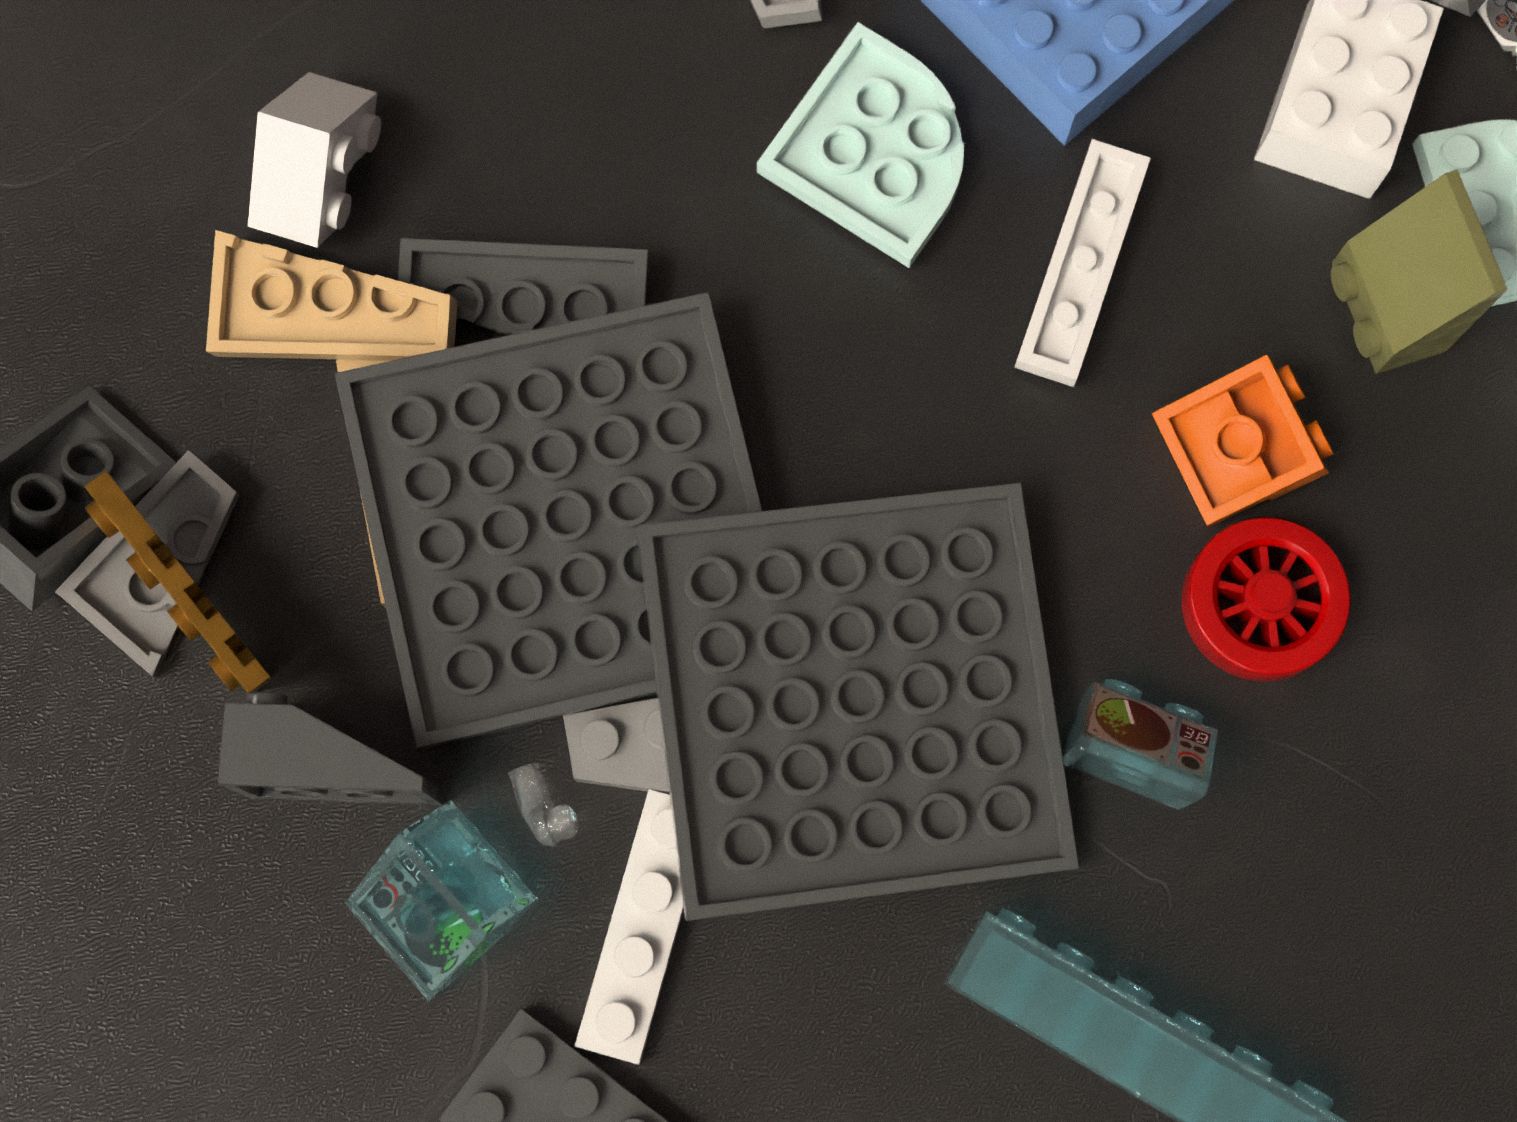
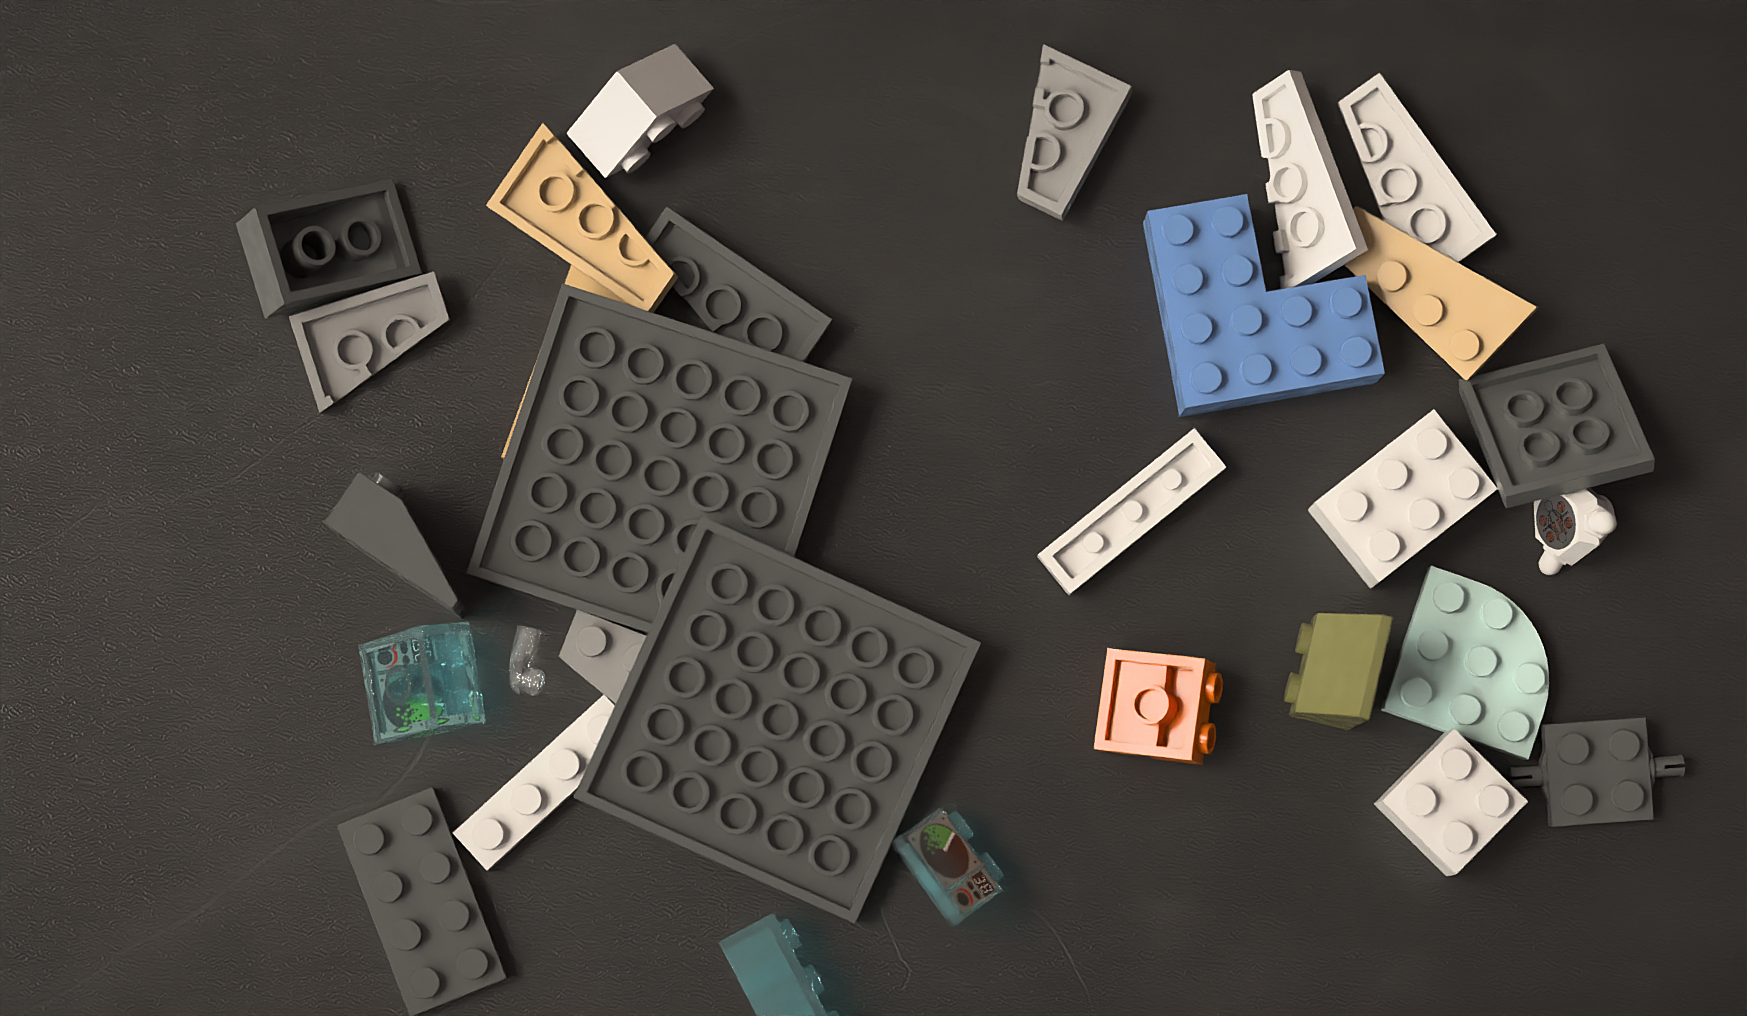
camera: 25 degrees right, 5 degrees up
pearl gold wing [84,471,271,694] -> none
light aqua plate [757,22,964,268] -> none
red wheel [1182,517,1351,682] -> none

